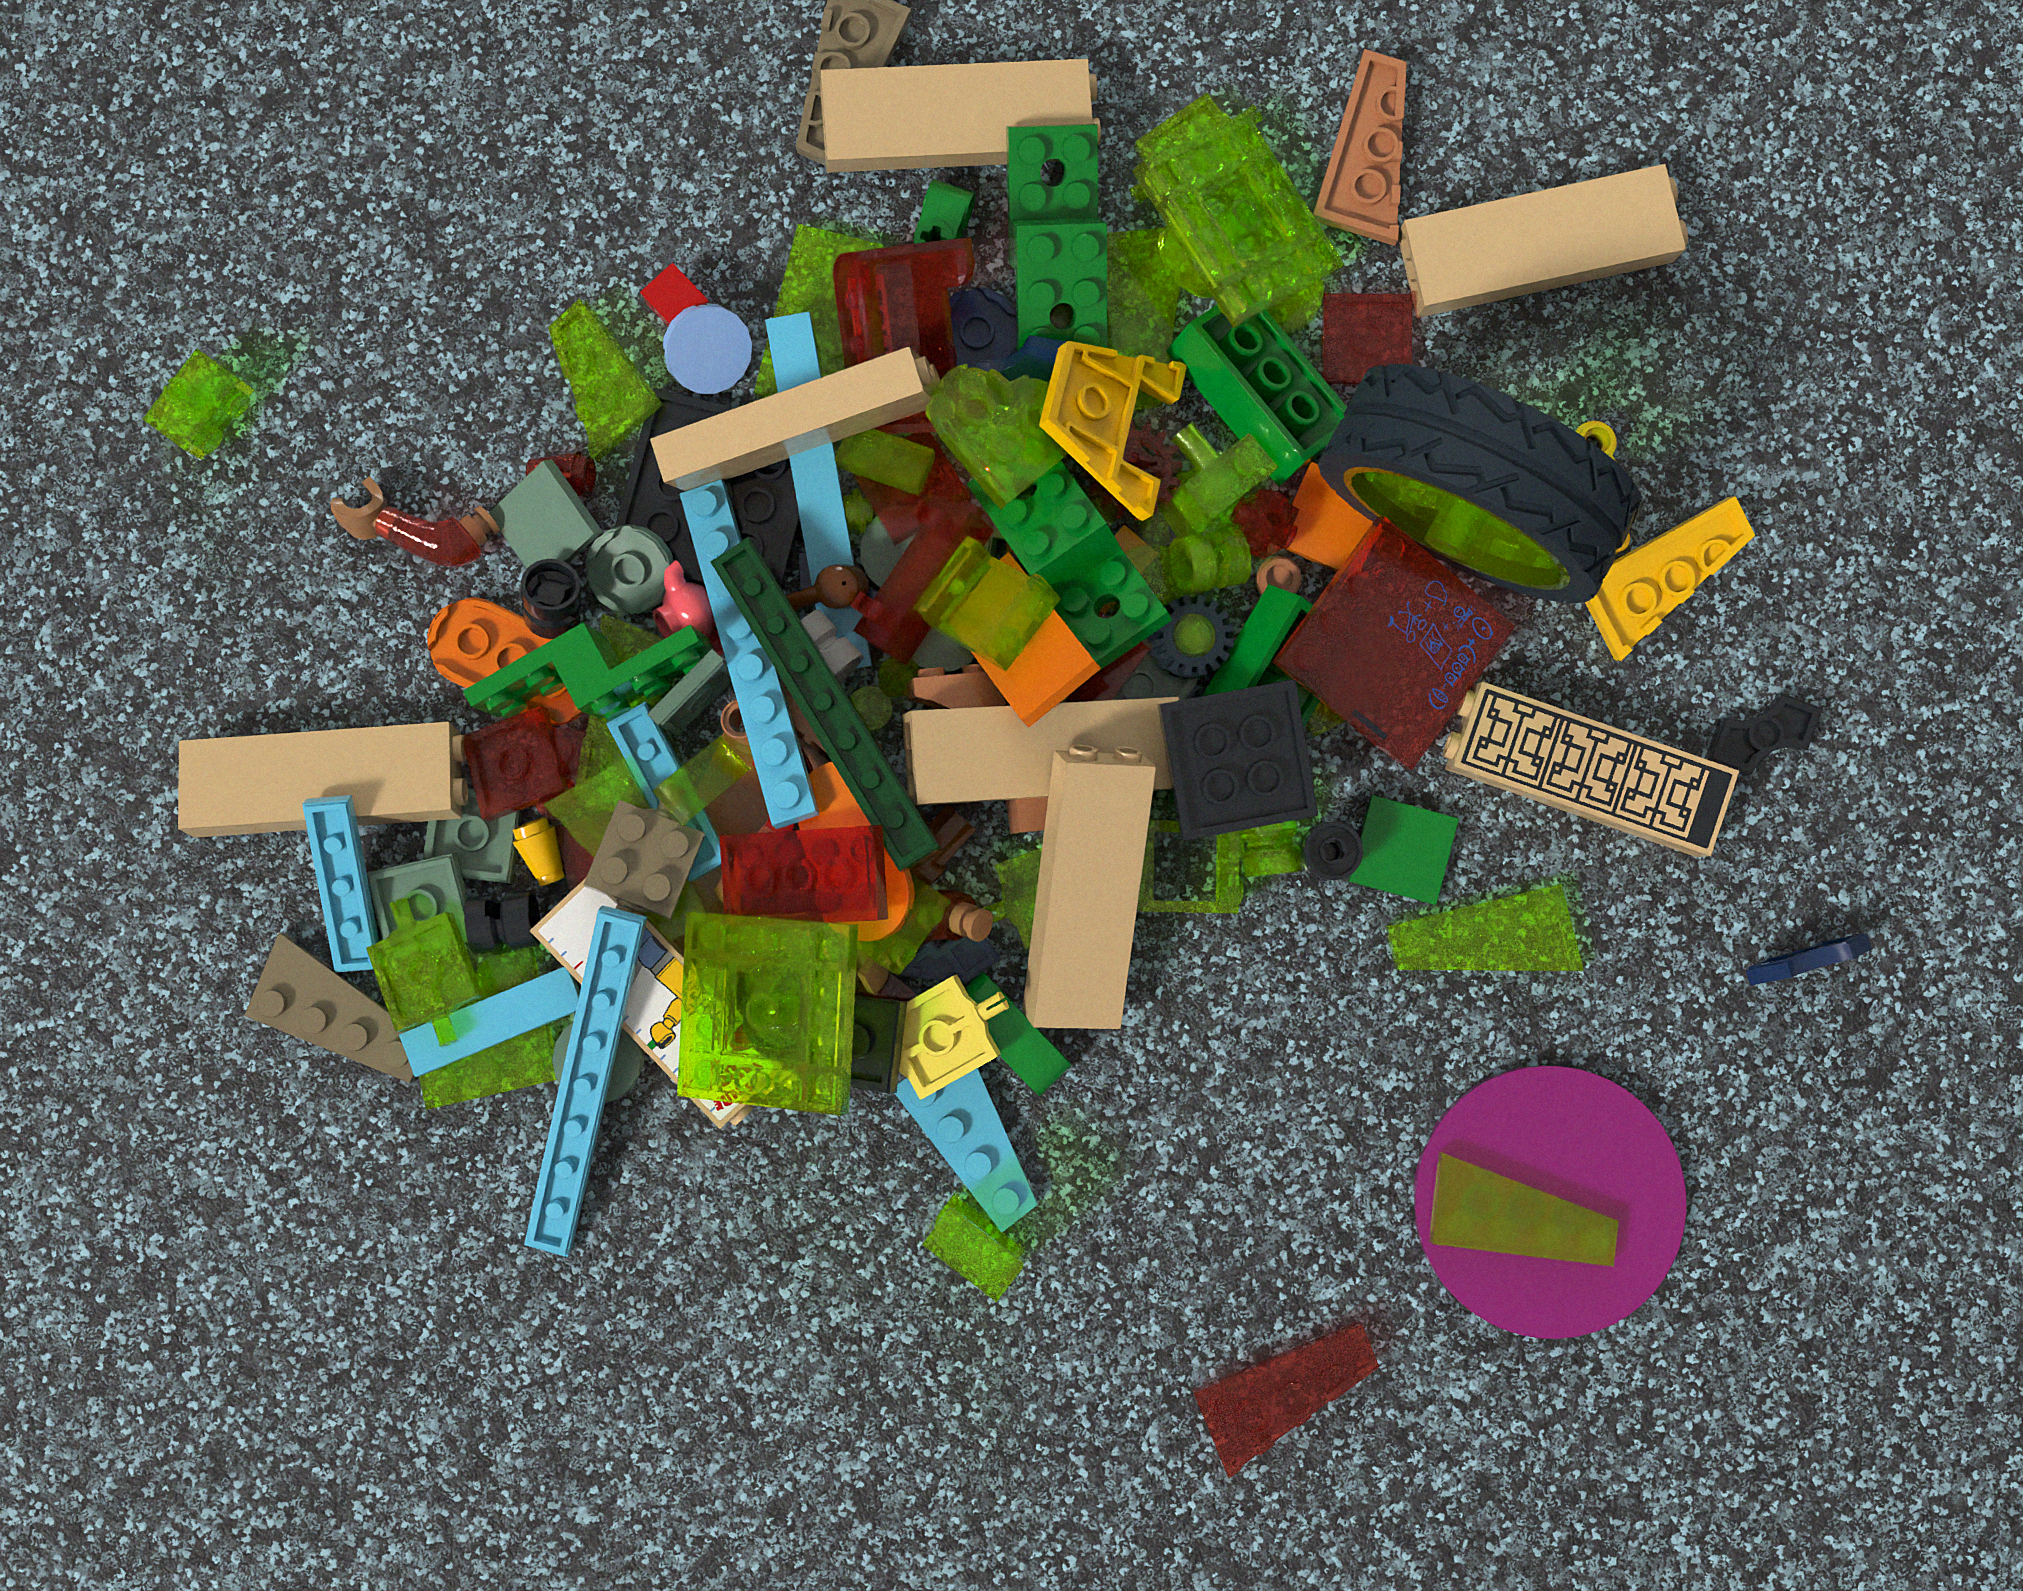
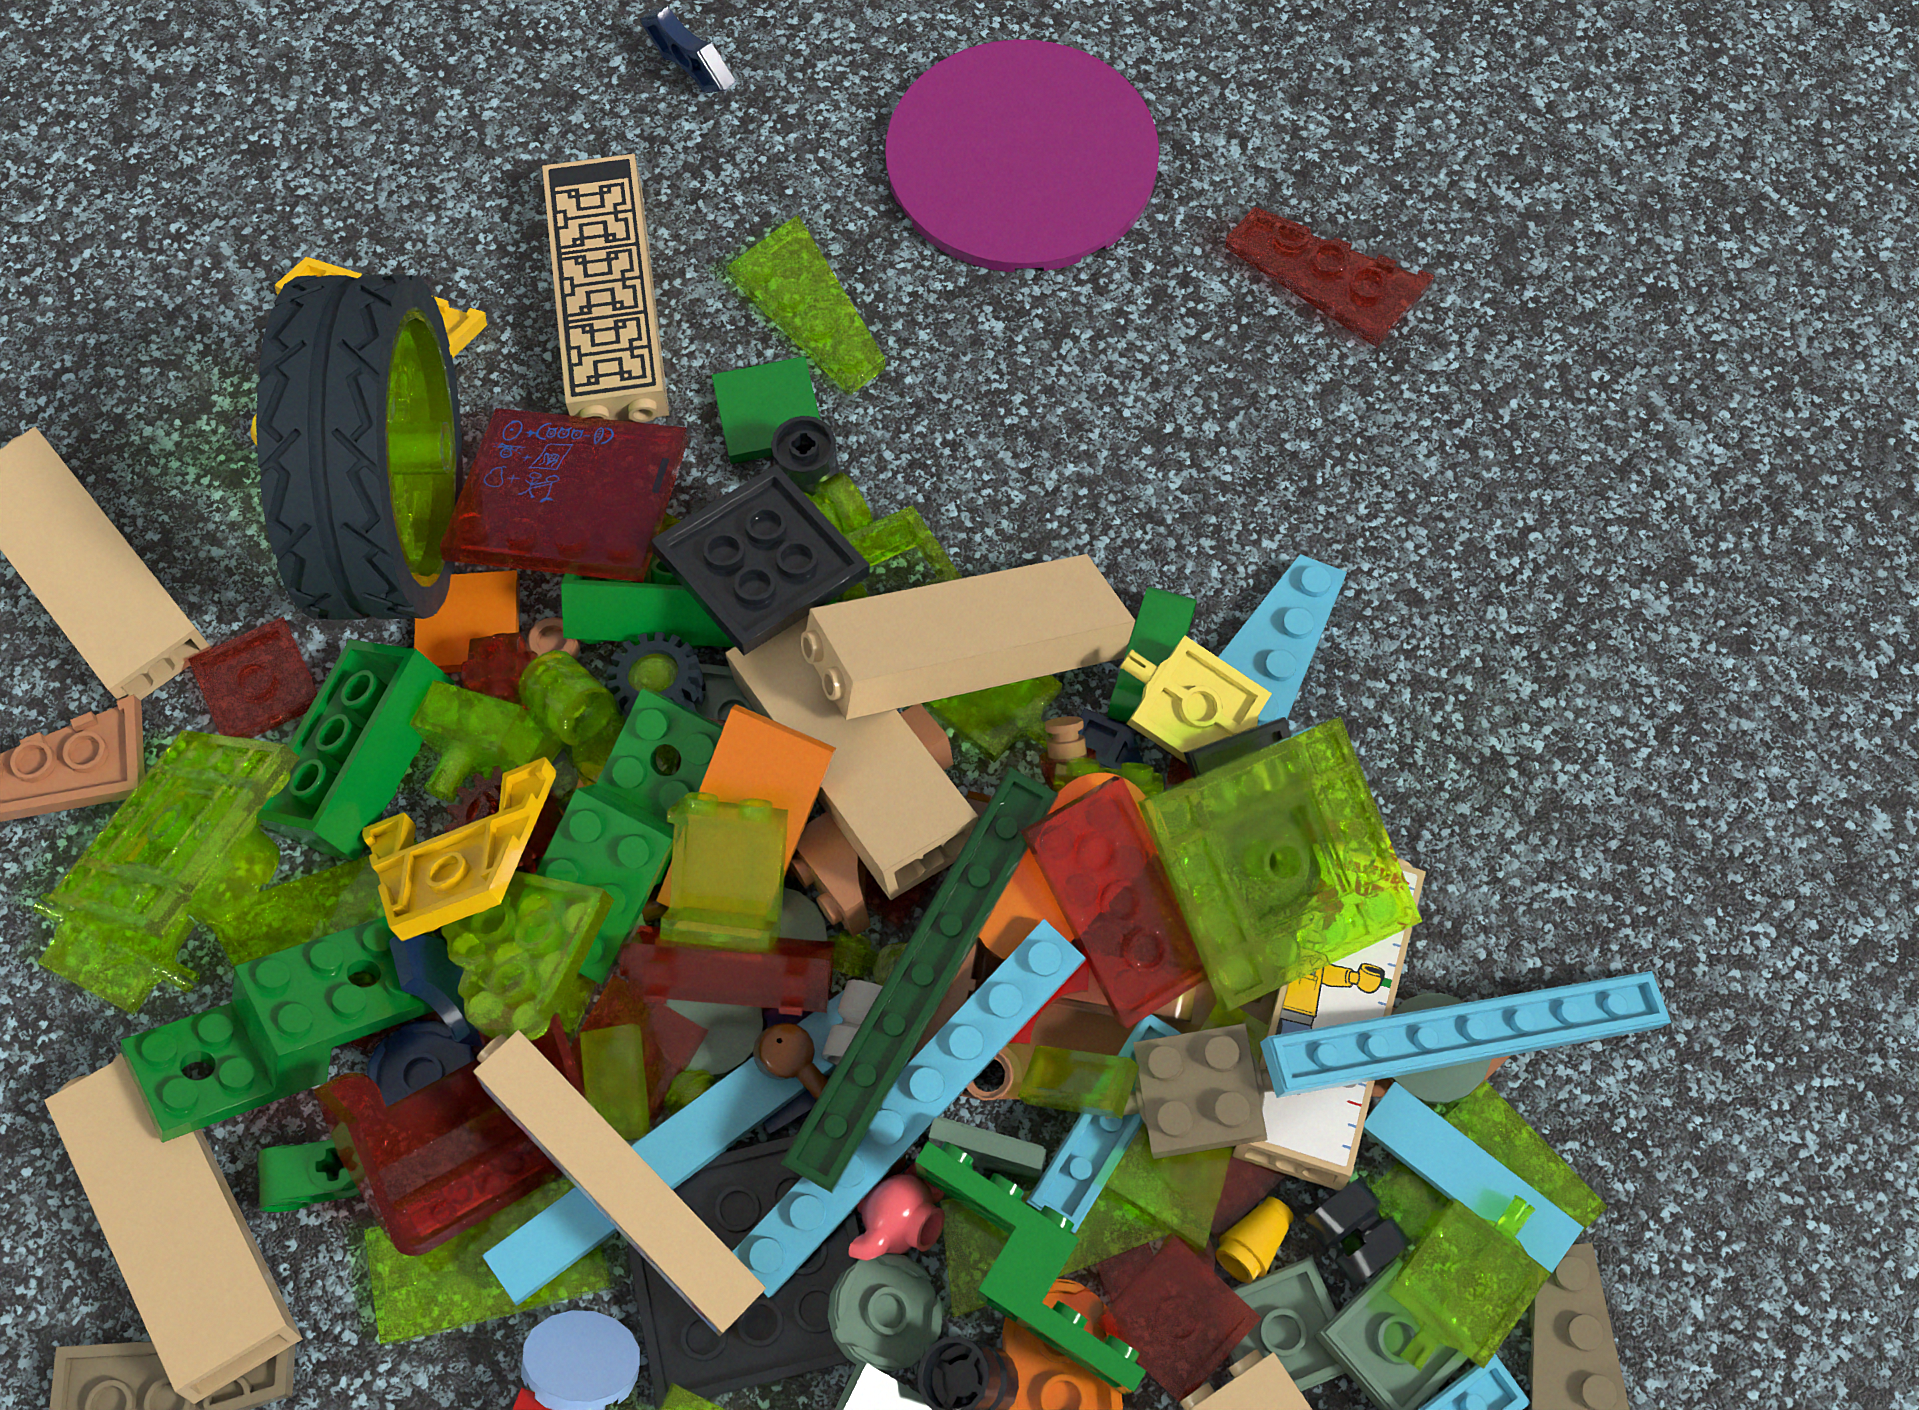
camera: 120 degrees left, 20 degrees down
clear neon green panel [922,1193,1025,1302] -> none
clear neon green wing [1429,1151,1619,1267] -> none
black tile [1704,693,1823,776] -> none

